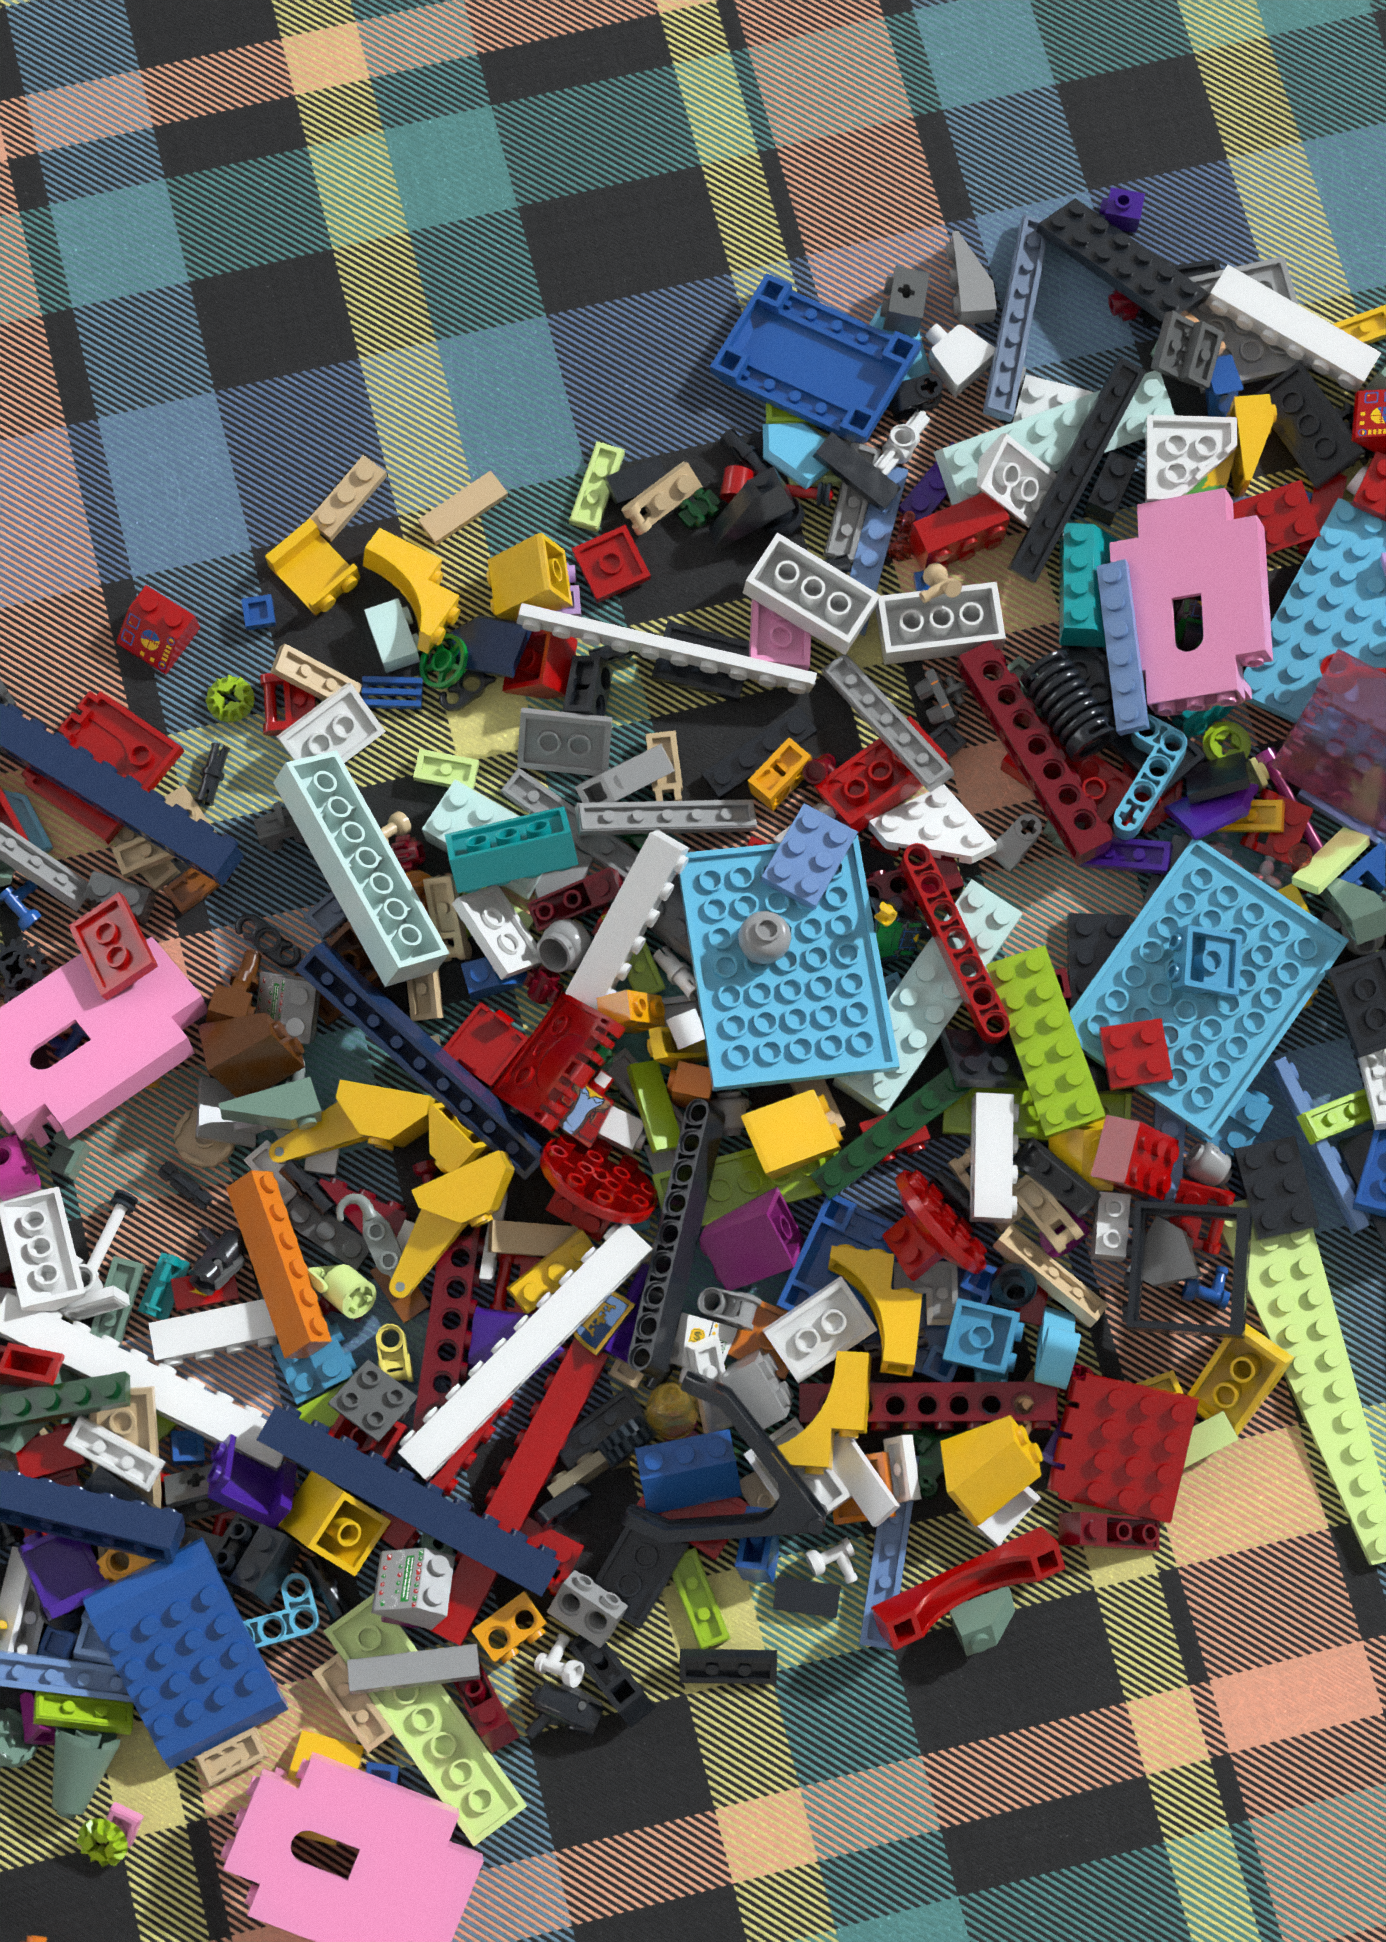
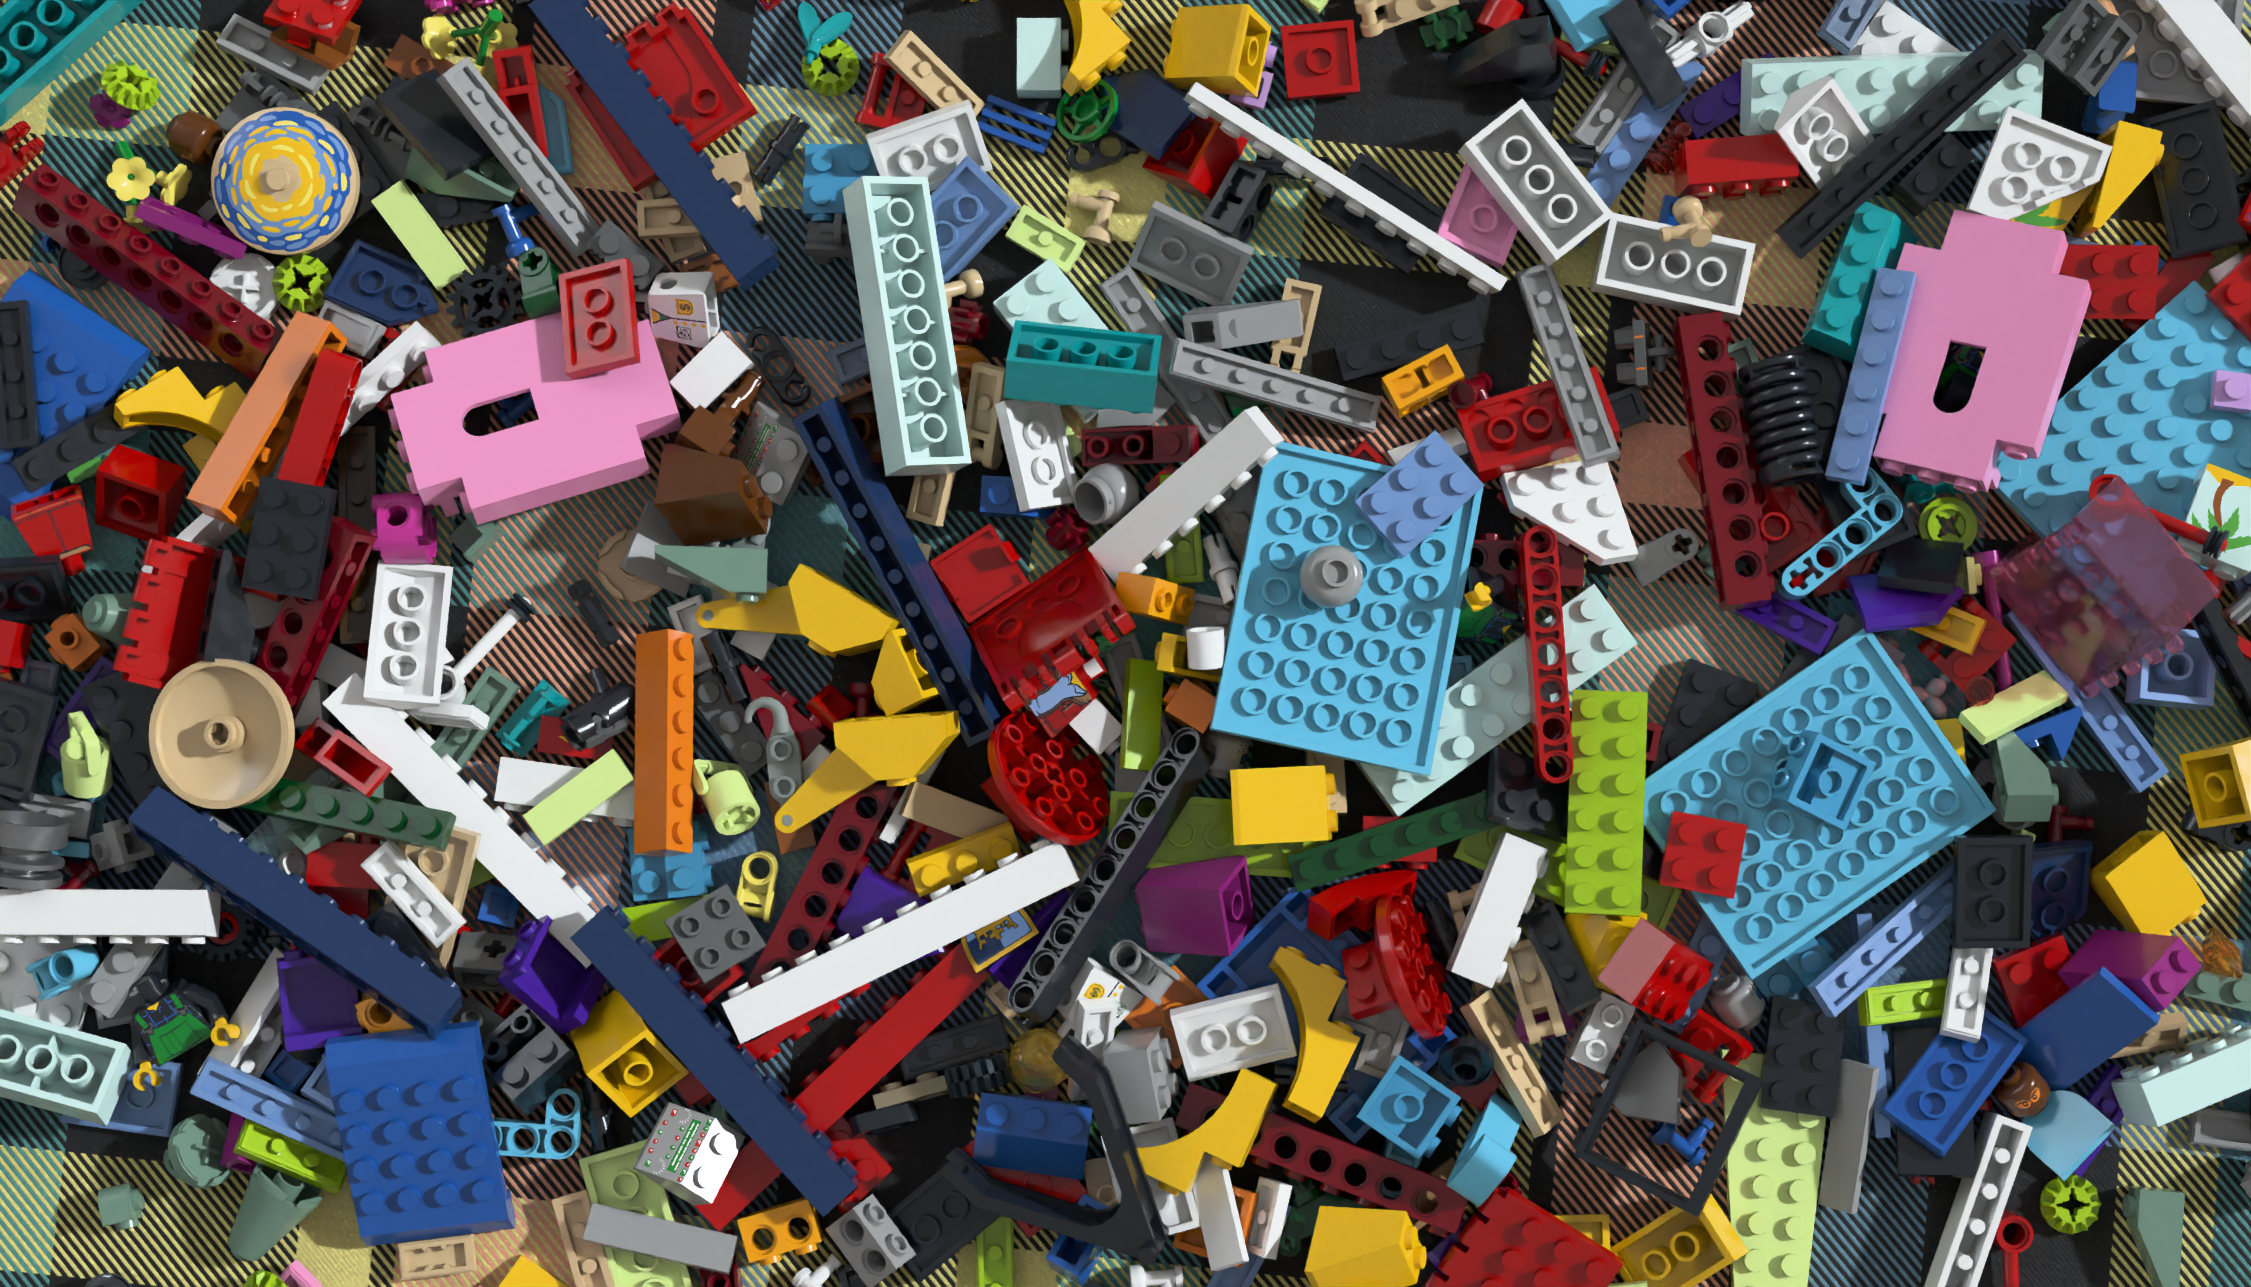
camera: 25 degrees right, 10 degrees up
none -> dark green piece [518,247,563,320]
none -> yellowish green tile [523,749,634,846]
none -> white torso [635,272,720,348]
none -> white panel [669,331,756,409]
none -> teal piece [797,2,853,64]
none -> dark azure plate [803,144,879,222]
none -> red tile [806,684,856,732]
none -> medium blue tile [930,156,1021,284]
none -> tan piece [1069,189,1120,246]
none -> red slope [1307,869,1417,941]
none -> medium blue plate [1807,856,1954,1017]
none -> light grey tile [1818,1059,1880,1214]

